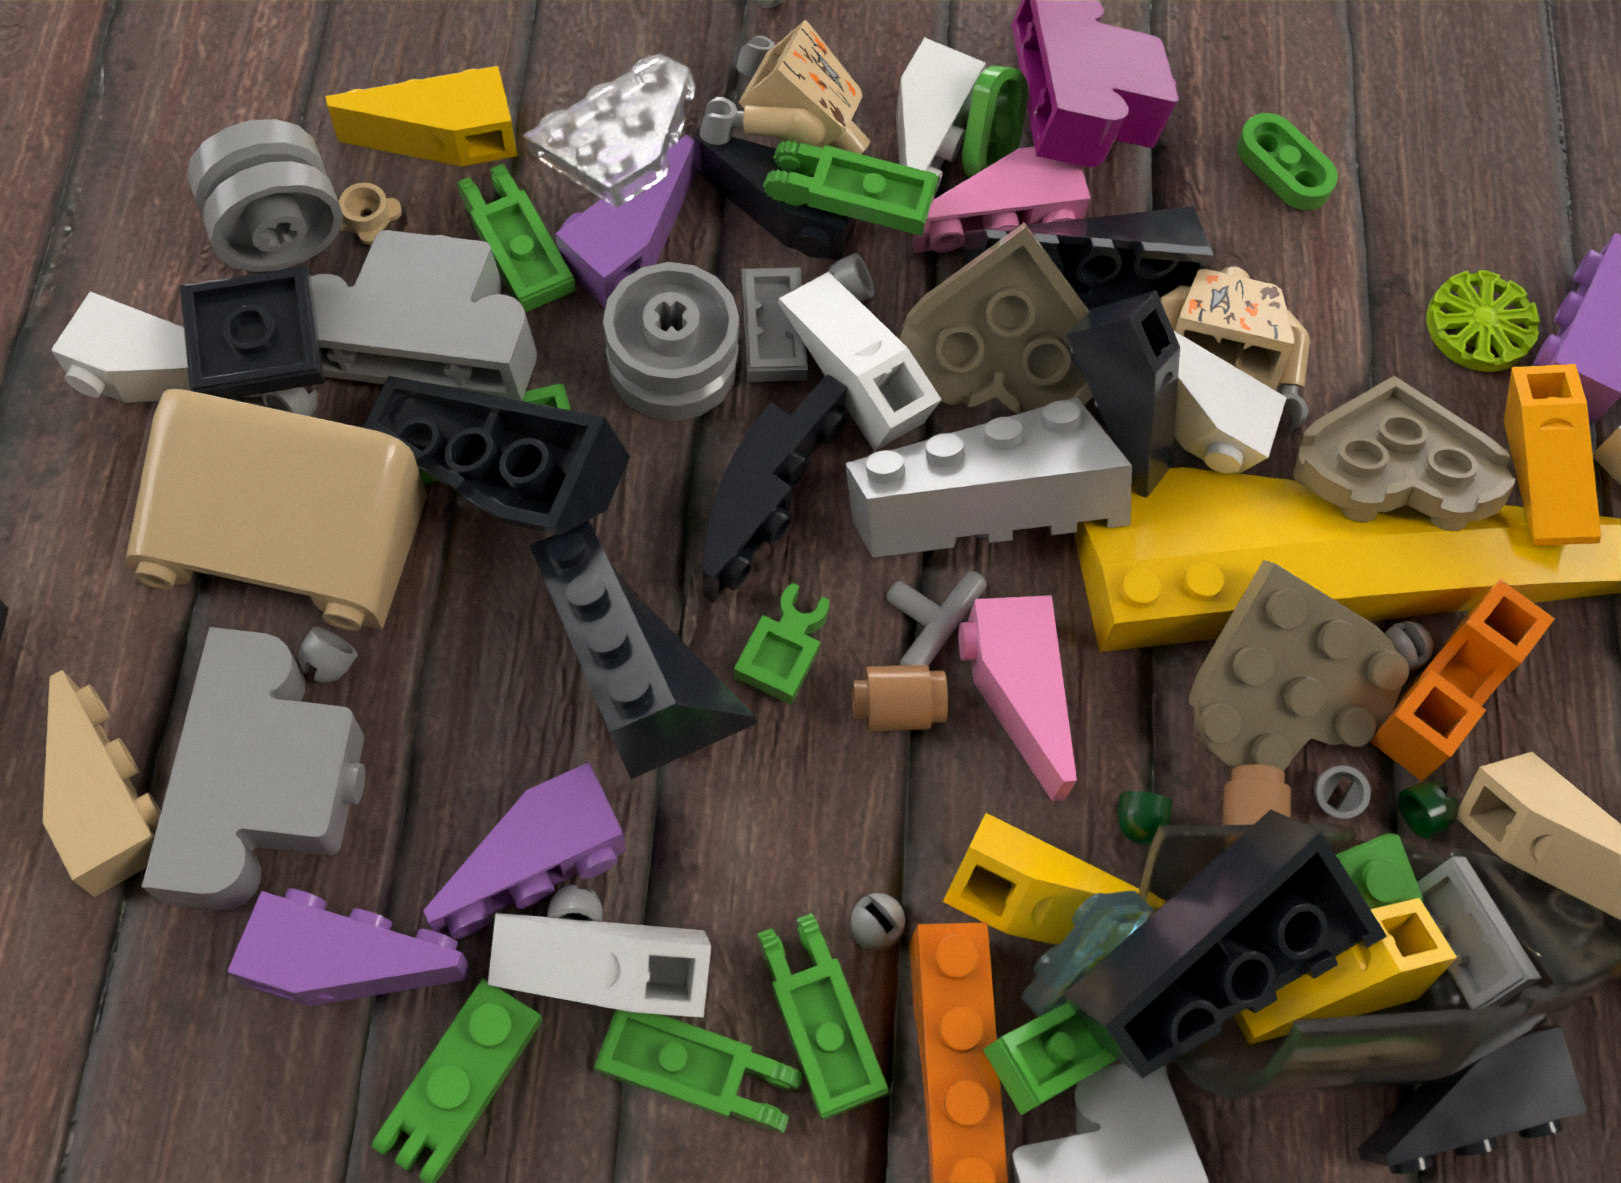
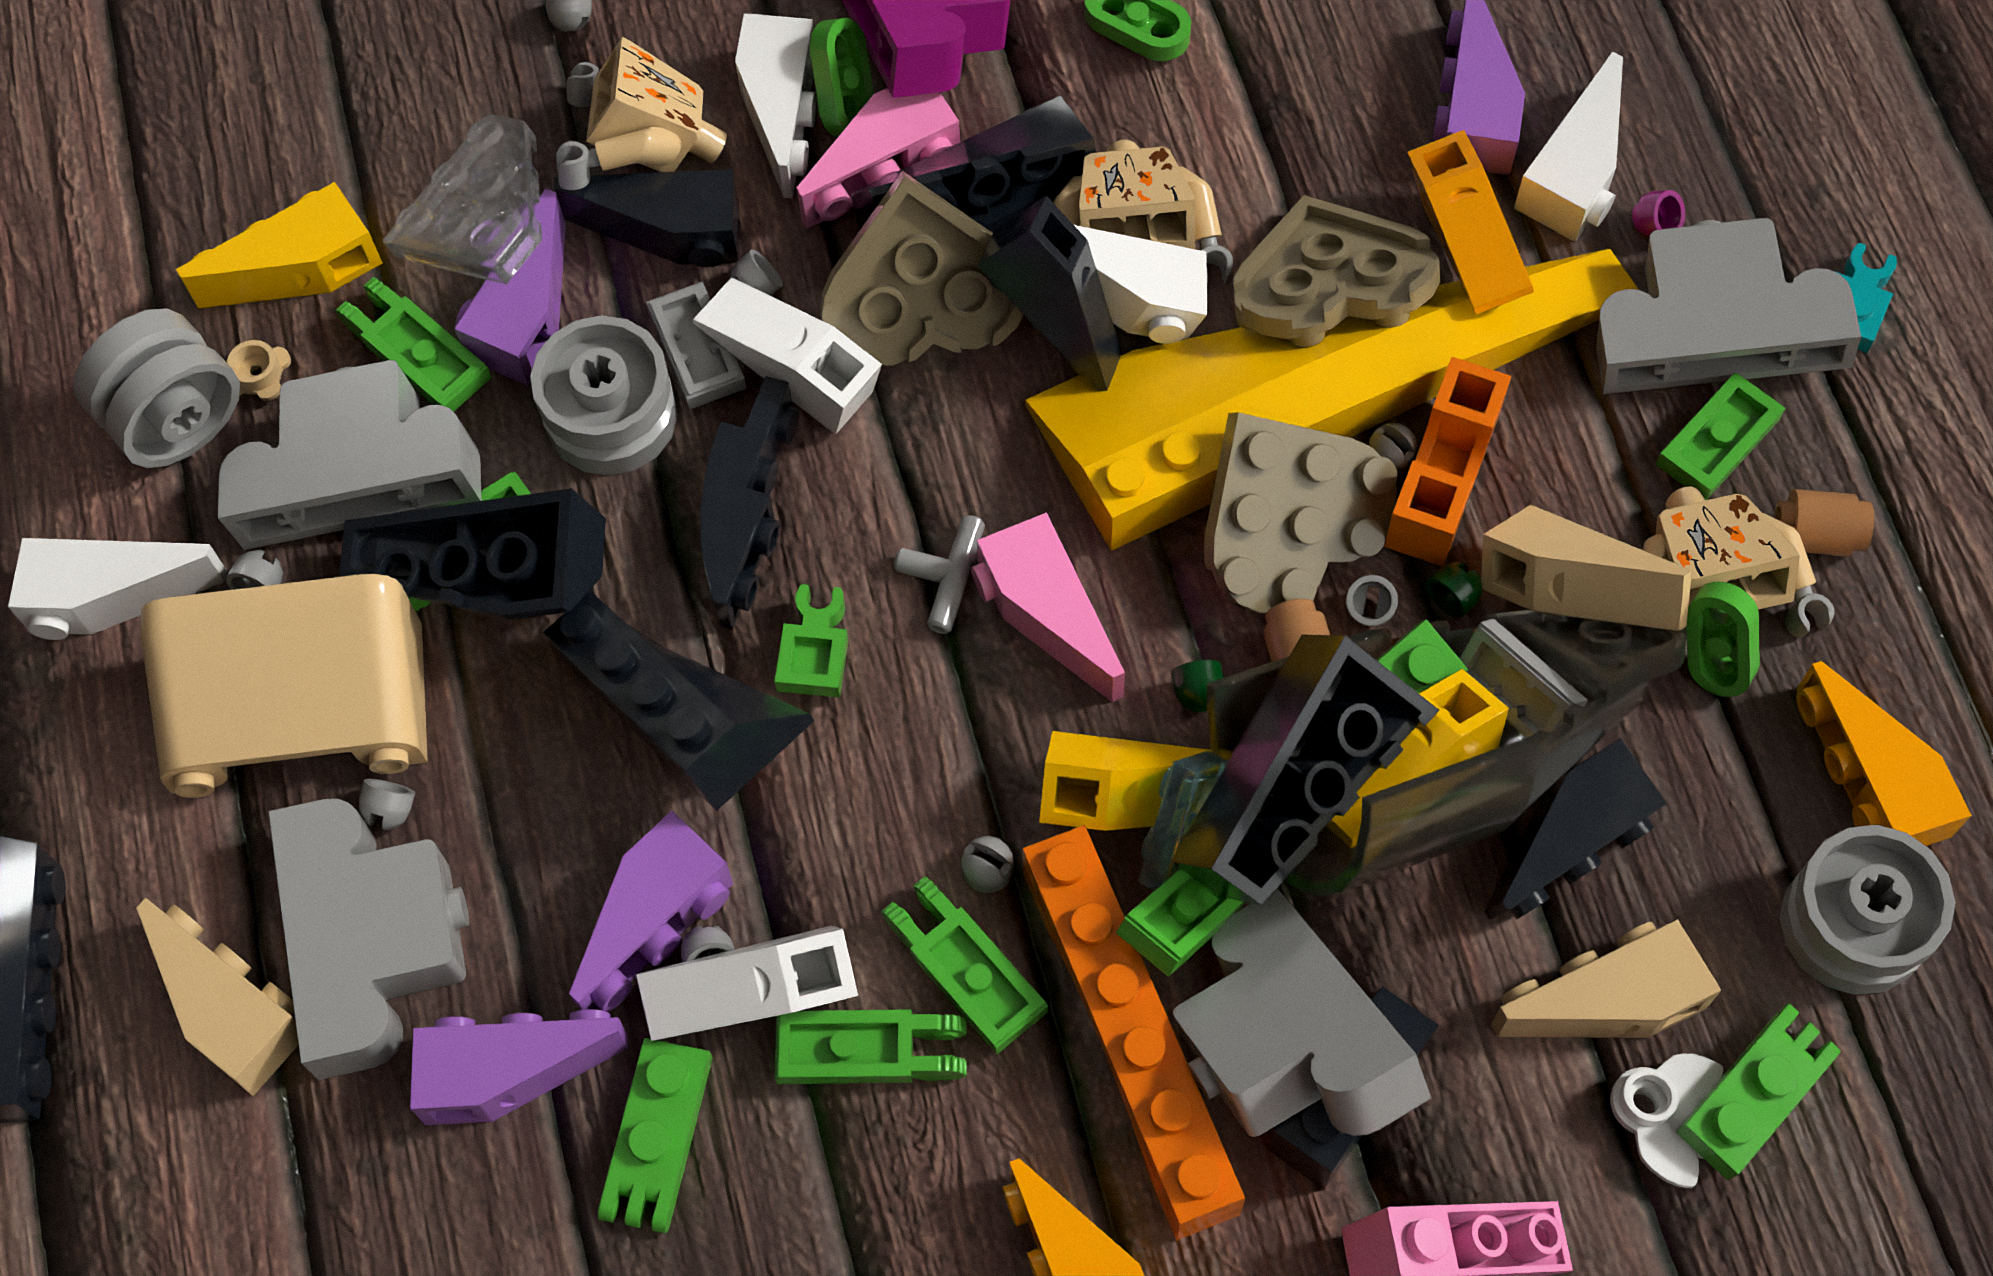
camera: 10 degrees left, 0 degrees up
black plate [180,266,325,399] -> none
bright green hinge [763,140,939,236] -> none
light grey wedge [846,397,1132,558] -> none
medium nougat brick [852,664,948,732] -> none
lime wheel [1426,270,1540,372] -> none

